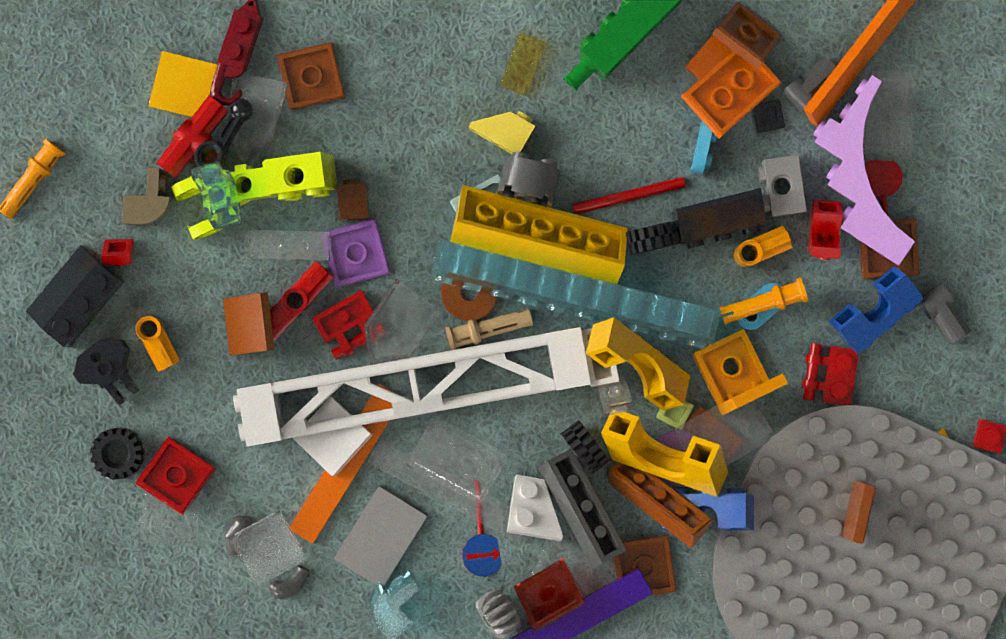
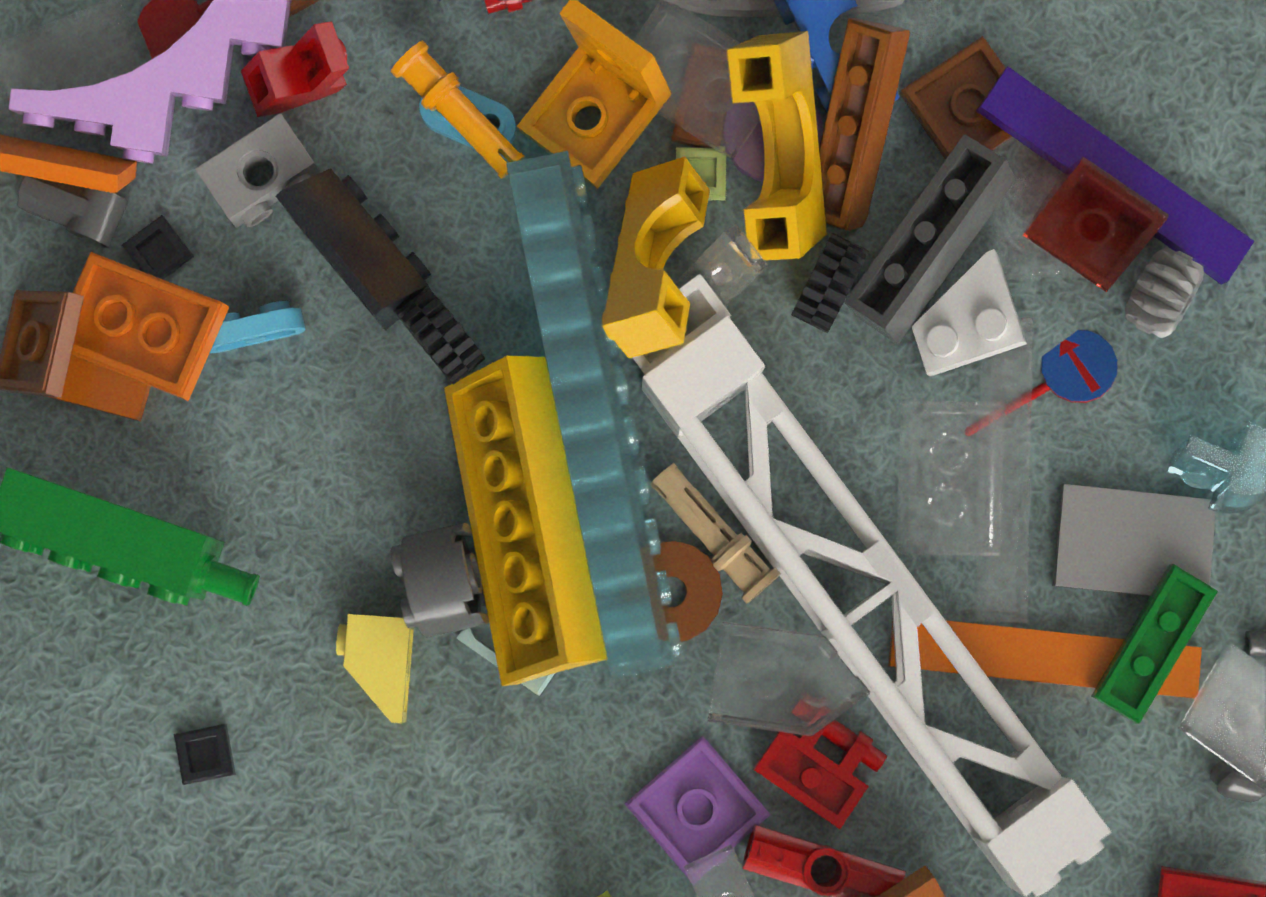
camera: 115 degrees left, 5 degrees down
white tile [293,396,373,477] -> none
reddish brown brick [337,178,370,221] -> none
clear yellow tile [499,33,546,97] -> none
red bar [573,177,686,214] -> none
light orange piece [733,226,793,268] -> none
none -> black tile [174,724,236,785]
none -> green tile [1091,564,1218,724]

